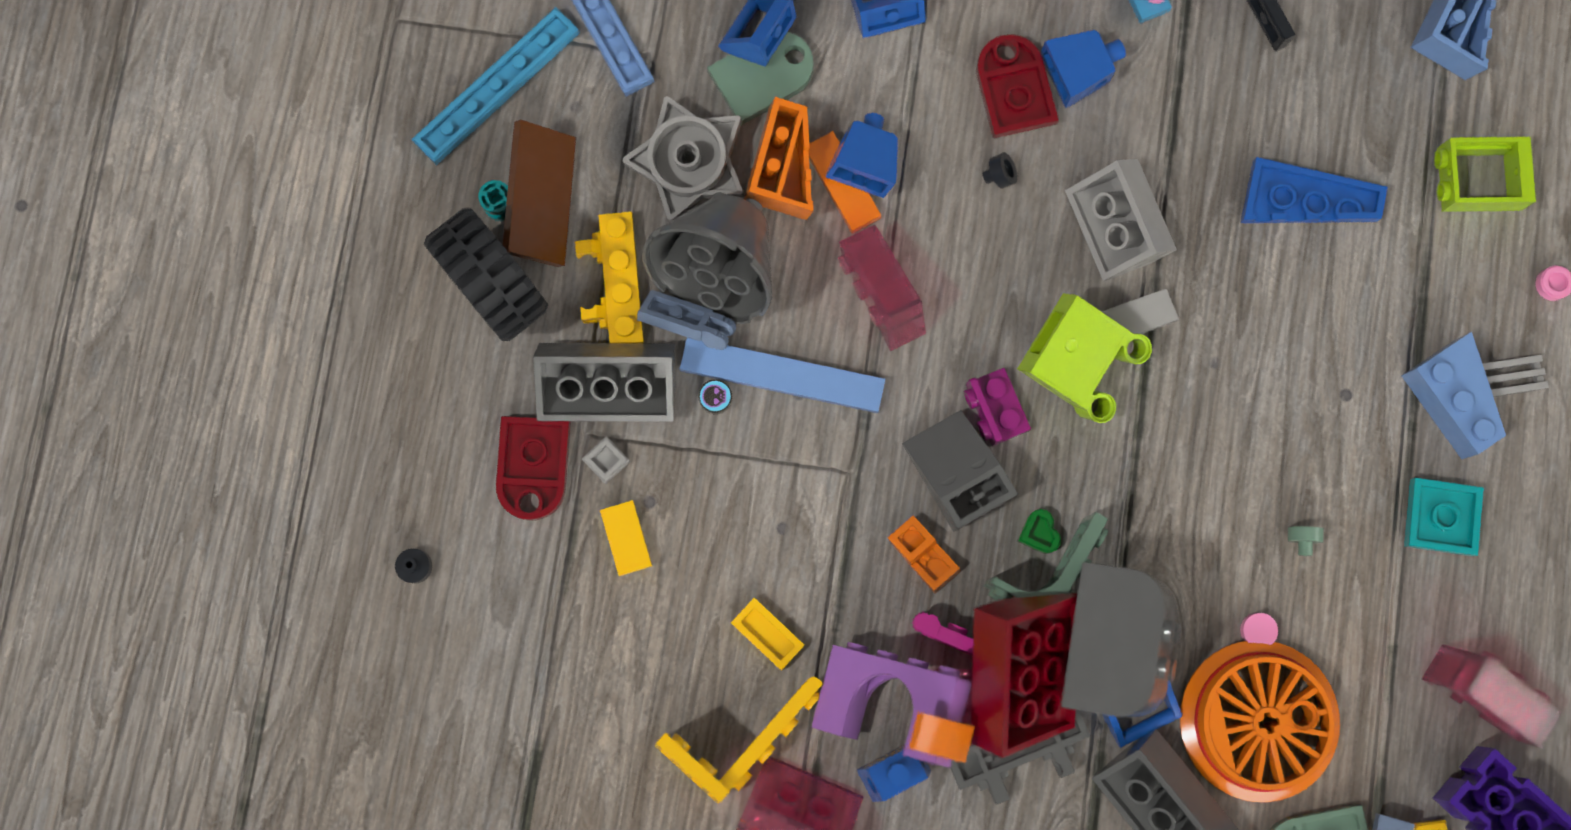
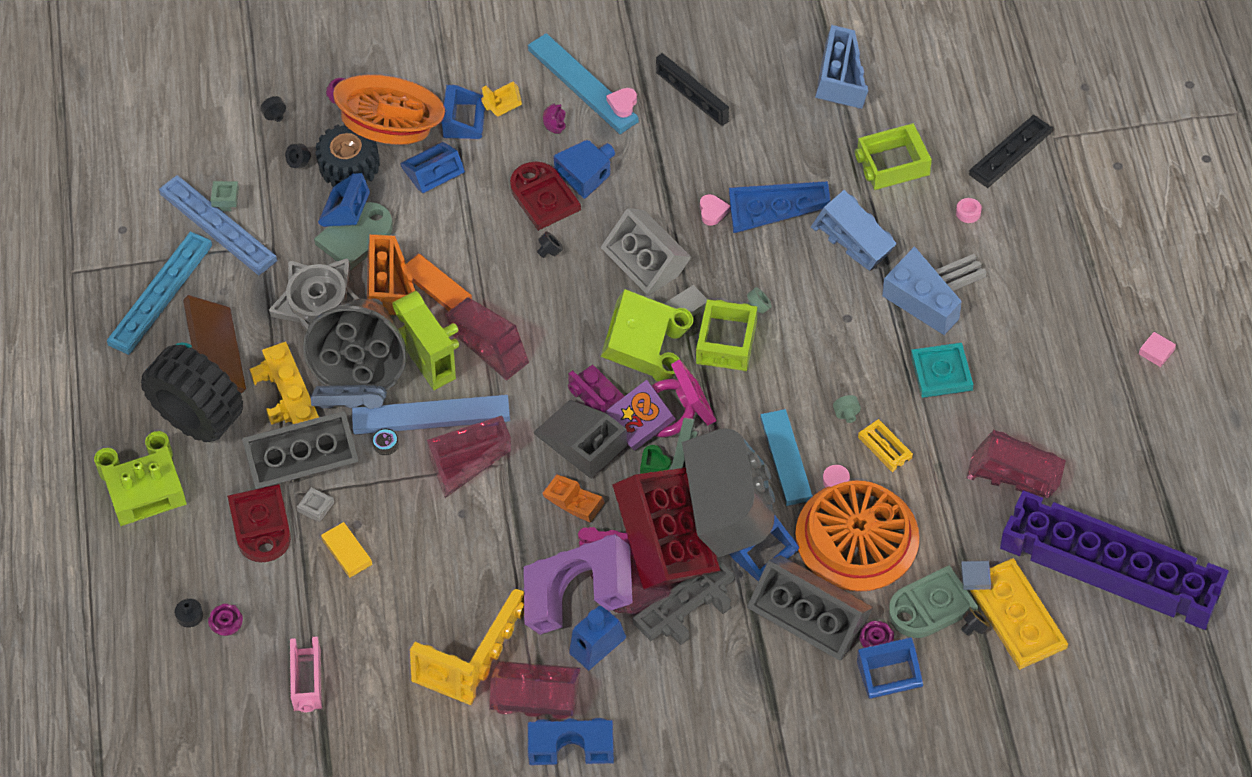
camera: 15 degrees left, 25 degrees down
yellow tile [731,597,805,670] -> none
blue torso [825,113,898,198] -> none
orange slope [908,712,974,763] -> none
none -> lime piece [94,431,187,527]
none -> magenta plate [208,604,243,636]
none -> bright pink window [290,637,322,712]
none -> lime piece [392,291,460,390]
none -> clear pink wedge [427,415,511,498]
none -> medium lavender tile [606,380,676,451]
none -> dark pink tile [652,359,717,437]
none -> lime window [696,299,758,371]
none -> bright pink tile [700,194,730,226]
none -> sand green tile [747,287,772,314]
none -> dark azure tile [760,409,813,506]
none -> medium blue wedge [811,190,897,271]
none -> yellow tile [858,419,913,472]

